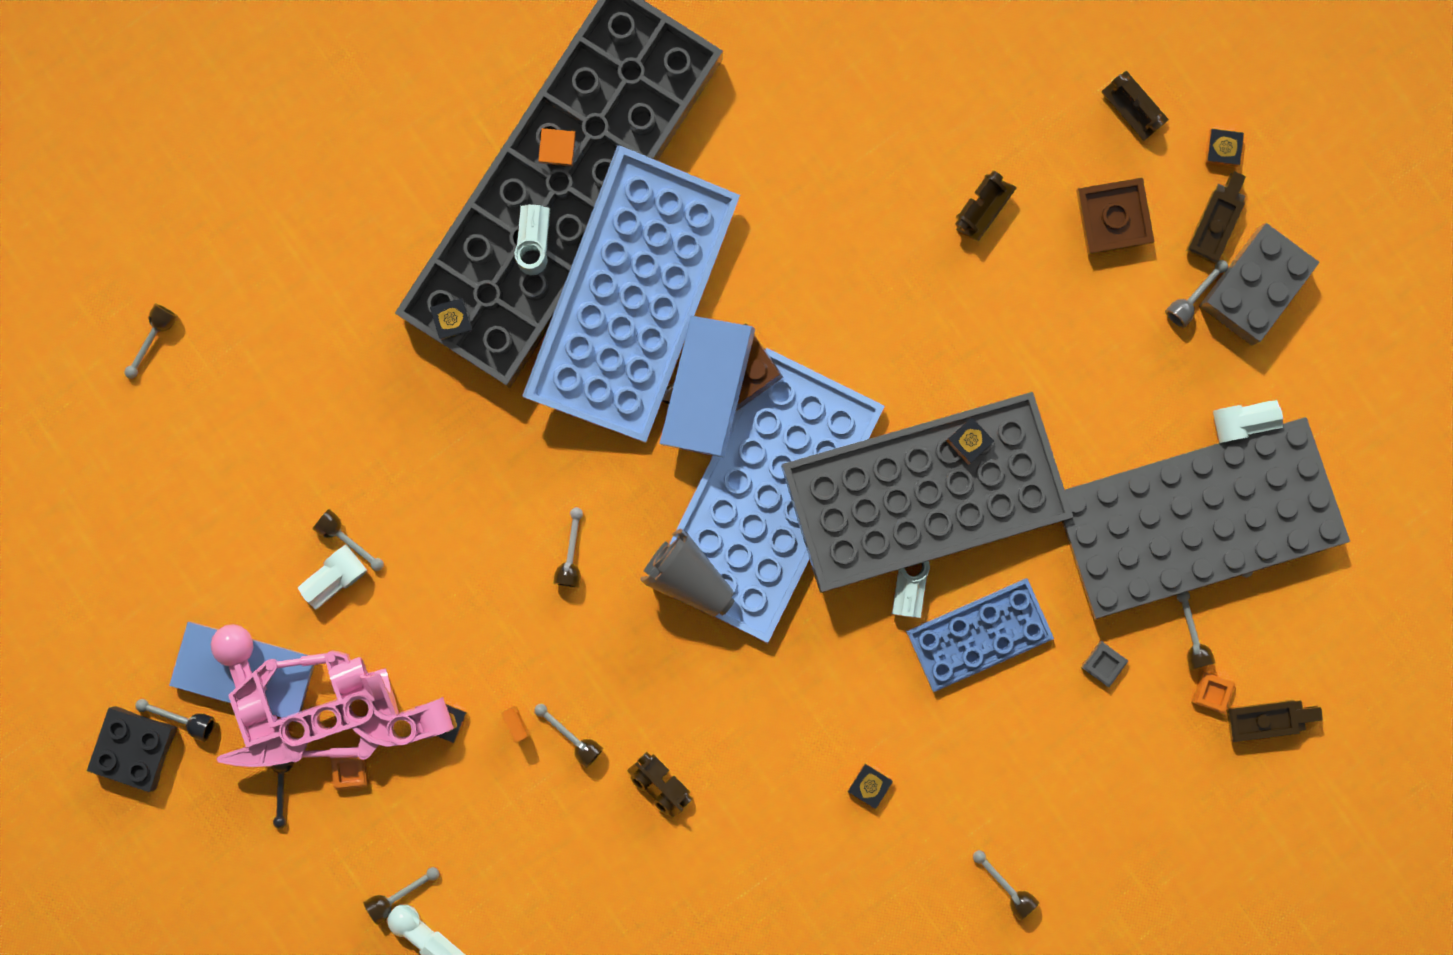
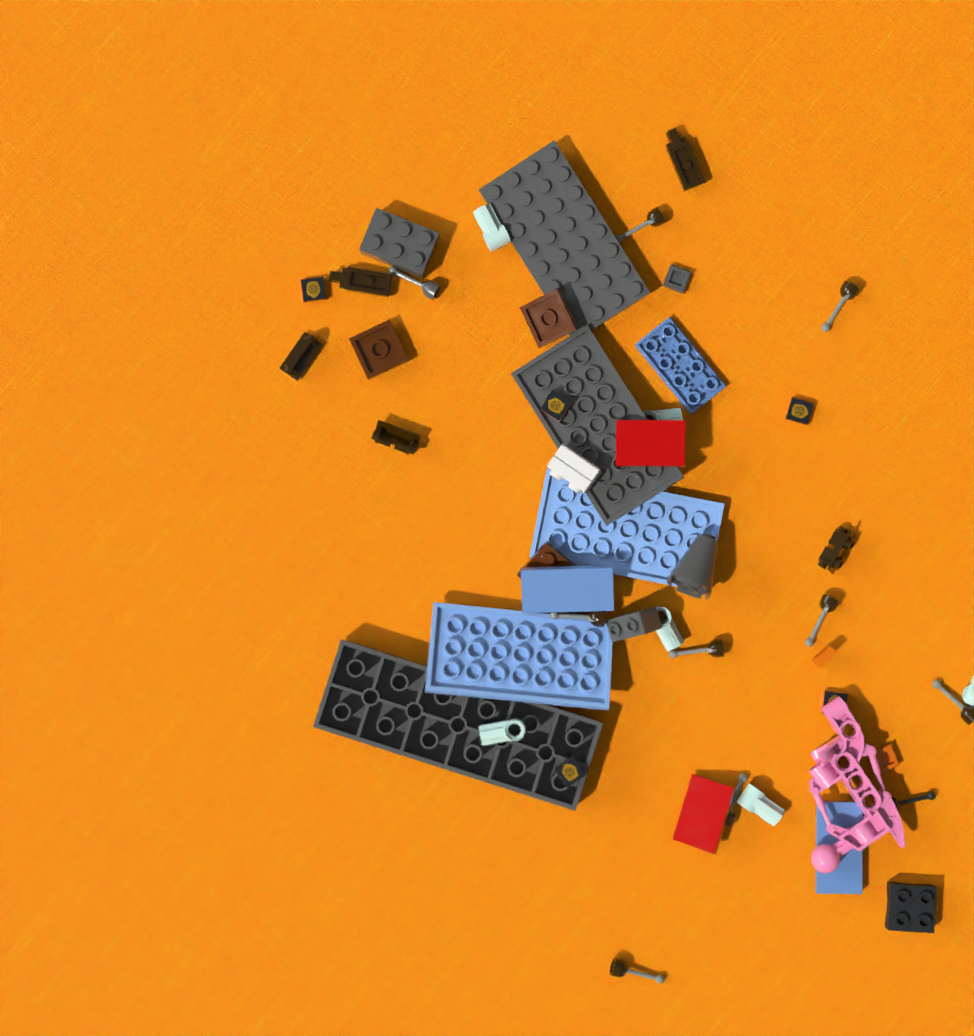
camera: 105 degrees left, 0 degrees up
hinge [135,699,215,742] -> none
orange tile [538,128,576,167] -> none
orange tile [1192,671,1236,714] -> none
none -> reddish brown plate [520,288,579,348]
none -> white brick [547,444,602,494]
none -> hinge [550,611,605,627]
none -> dark grey brick [605,606,662,642]
none -> red tile [615,420,685,467]
none -> light aqua piece [656,607,684,652]
none -> tile [673,774,736,854]

